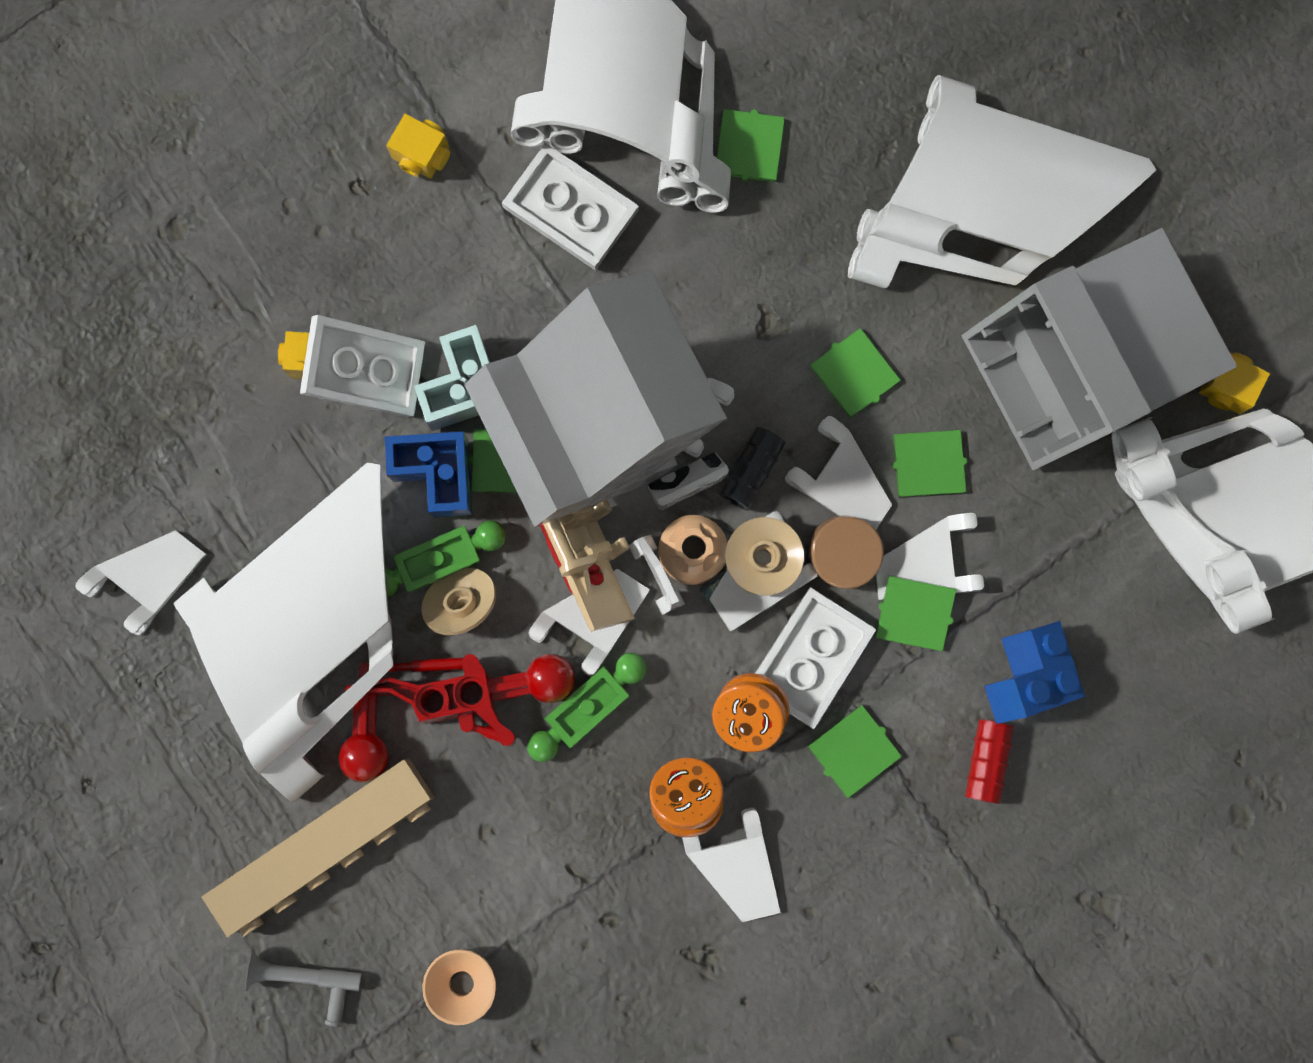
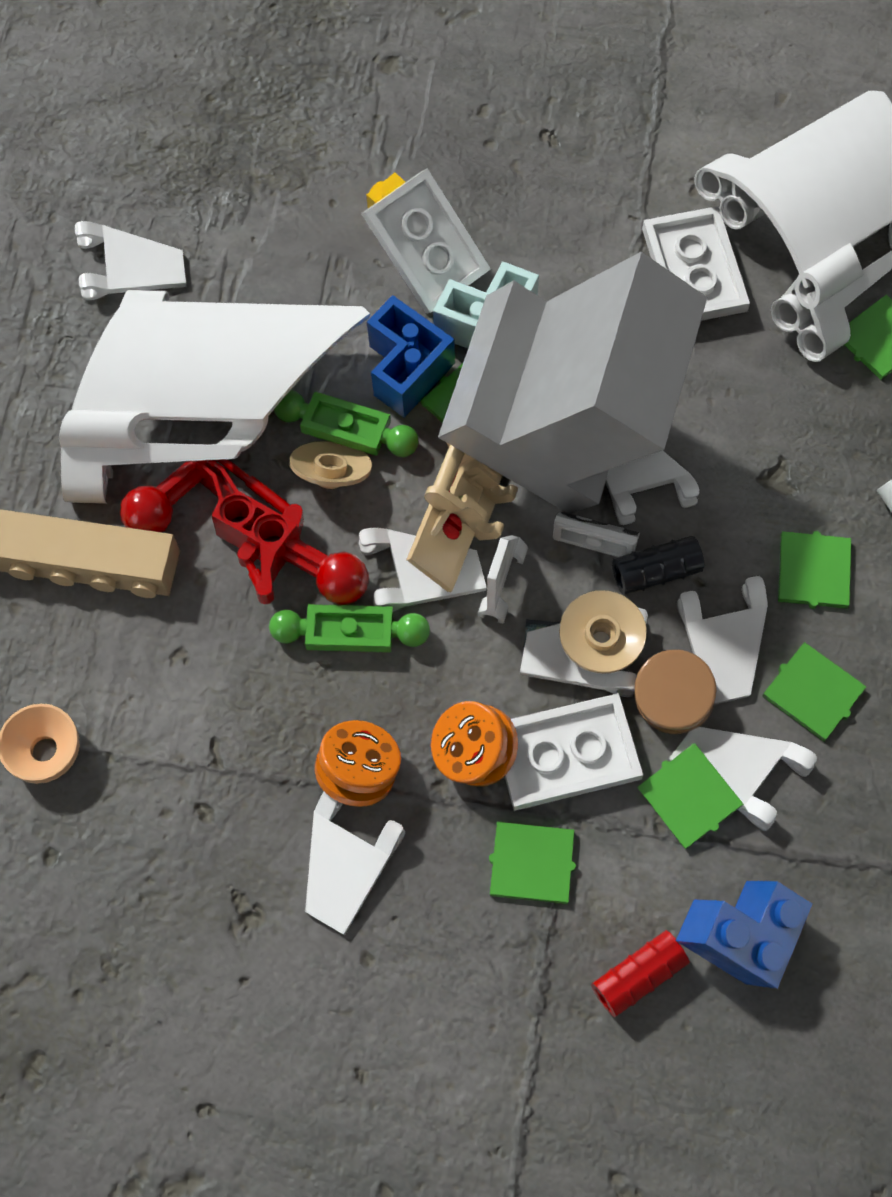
camera: 50 degrees right, 15 degrees down
yellow brick [386,113,450,179] -> none
light nougat piece [658,515,727,585] -> none

